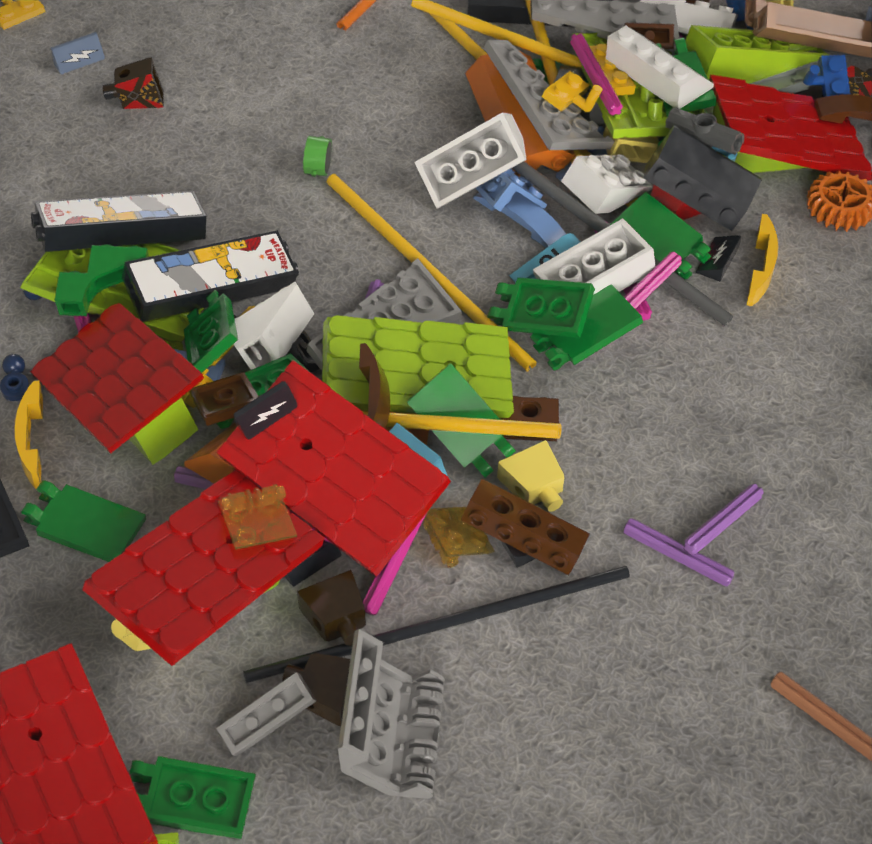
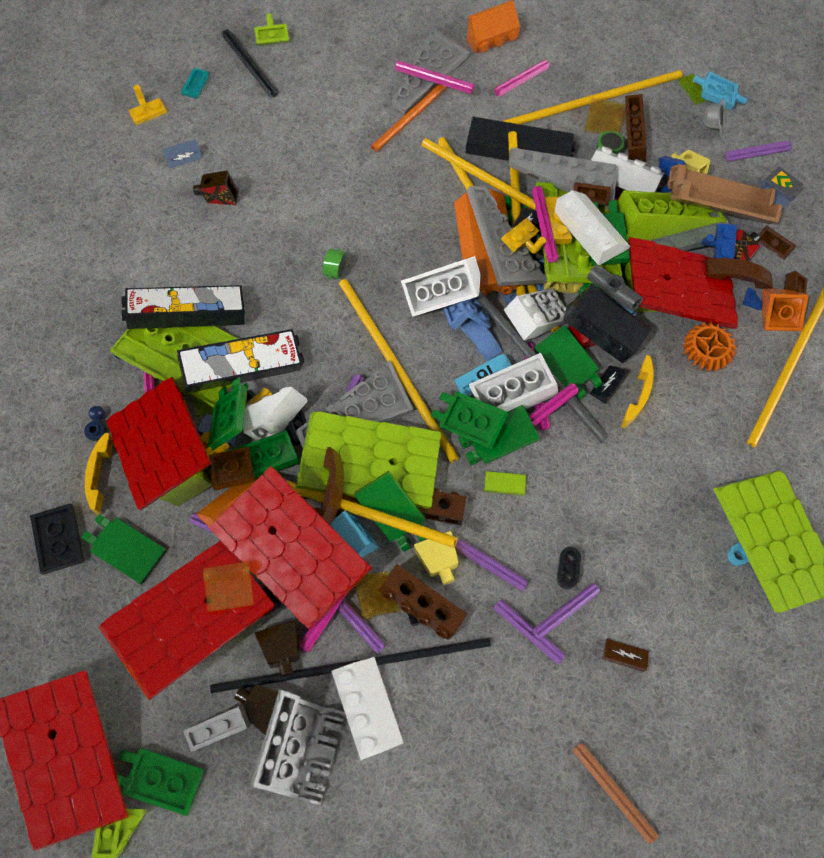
camera: 10 degrees right, 15 degrees up
green arch [55,244,149,316] -> none
black slope [234,381,298,440] -> none
none -> white slope [332,657,403,760]
none -> medium lavender axle [338,599,385,653]
none -> medium lavender axle [455,539,528,591]
none -> lime tile [484,471,526,496]
none -> black plate [556,547,581,589]
none -> reddish brown slope [602,638,649,672]

